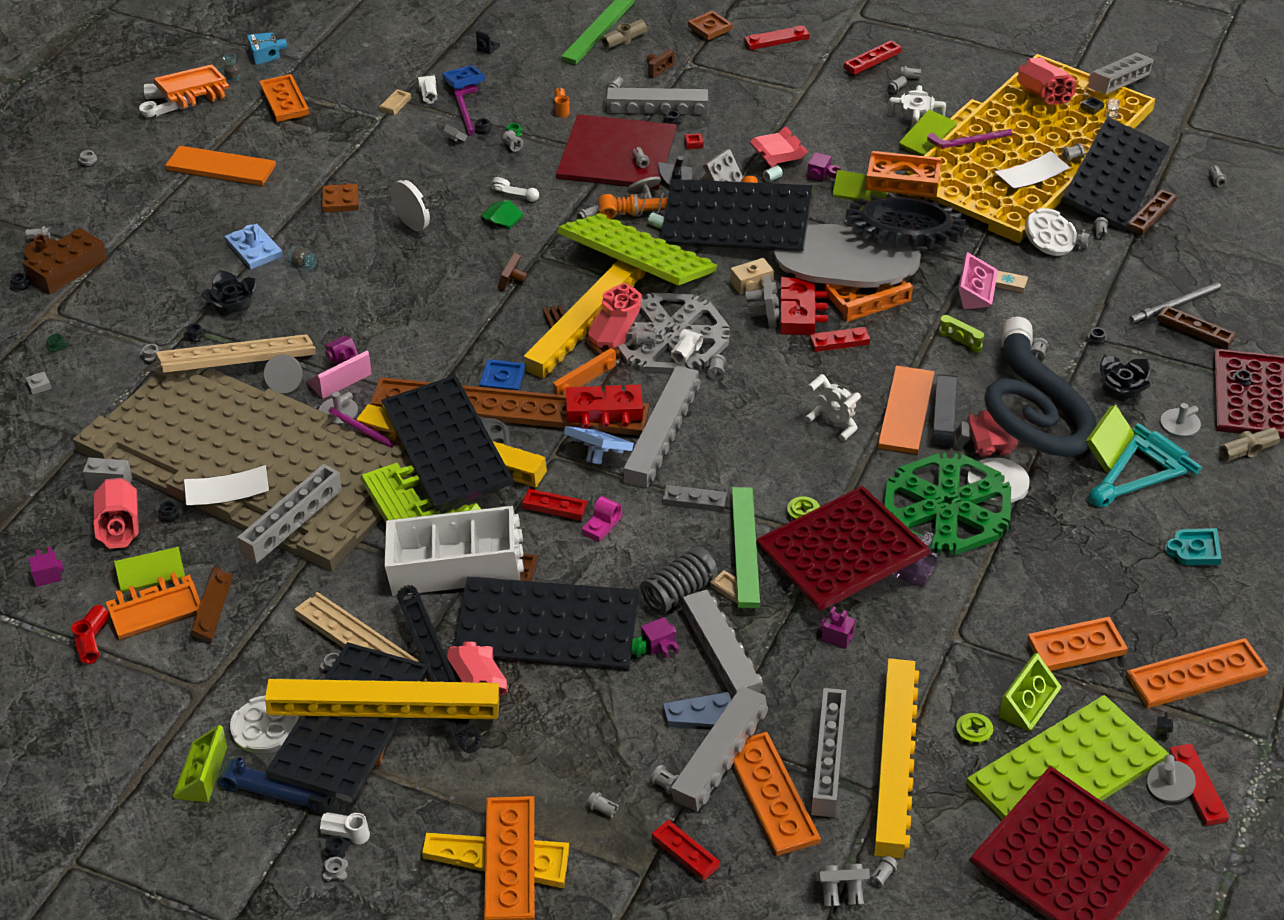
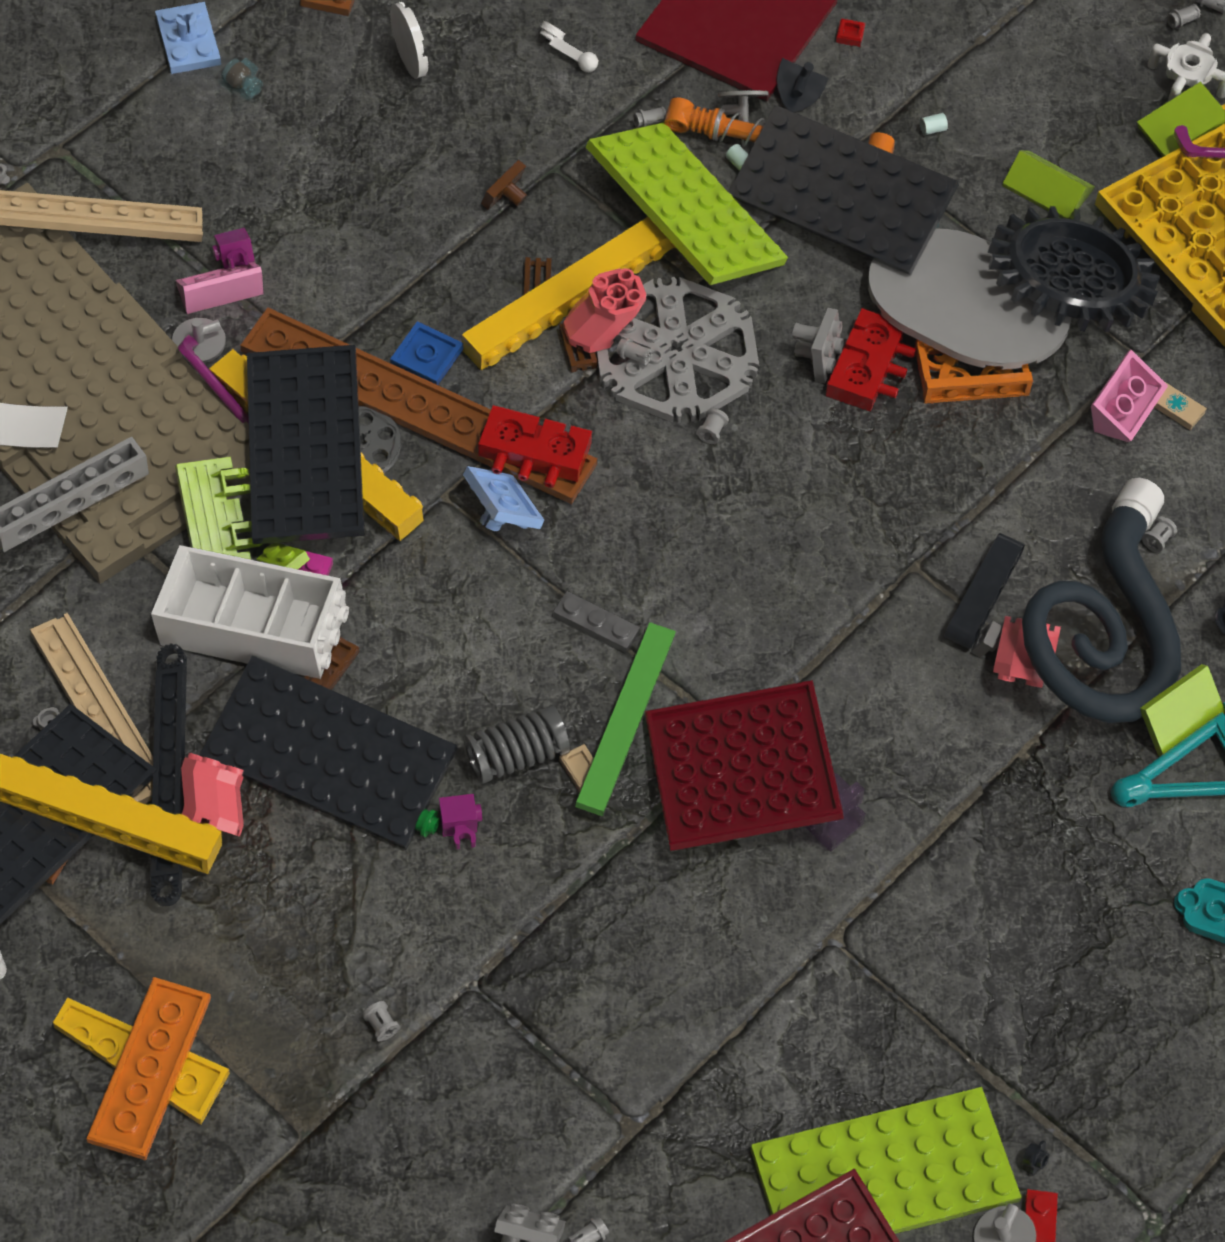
camera: 15 degrees right, 15 degrees up
black plate [183,323,206,341] -> none
black brick [201,269,257,316] -> none
light grey shield [264,354,303,393] -> none
green slope [481,199,524,229] -> none
red plate [522,489,588,521] -> none
orange plate [553,348,616,395] -> none
dark pink plate [582,496,622,542] -> none
light grey pin [587,792,619,818] -> none
light grey brick [624,366,701,488] -> none
light grey pin [632,147,649,168] -> none
red plate [652,819,720,881] -> none
sand blue wing [663,692,731,729] -> none
white piece [671,329,703,364] -> none
light grey brick [671,686,768,812] -> none
light grey brick [683,590,763,699] -> none
light grey plate [700,149,743,182] -> none
tan brick [730,258,774,295] -> none
orange tile [732,732,821,856] -> none
coral brick [749,126,808,168] -> none
lime gear [787,496,820,519] -> none
white plate [805,374,861,442] -> none
magenta brick [807,152,841,182] -> none
red plate [810,327,870,352] -> none
light grey brick [811,688,846,817] -> none
magenta brick [820,606,856,649] -> none
orange fence [866,151,942,197] -> none
yellow brick [874,658,919,859] -> none
orange tile [878,366,935,455] -> none
green plate [885,452,1011,556] -> none
lime plate [939,315,984,353] -> none
lime gear [956,713,993,745] -> none
white tile [967,458,1029,506] -> none
lime slope [999,653,1062,731] -> none
orange plate [1027,617,1128,671] -> none
orange tile [1126,638,1268,708] -> none

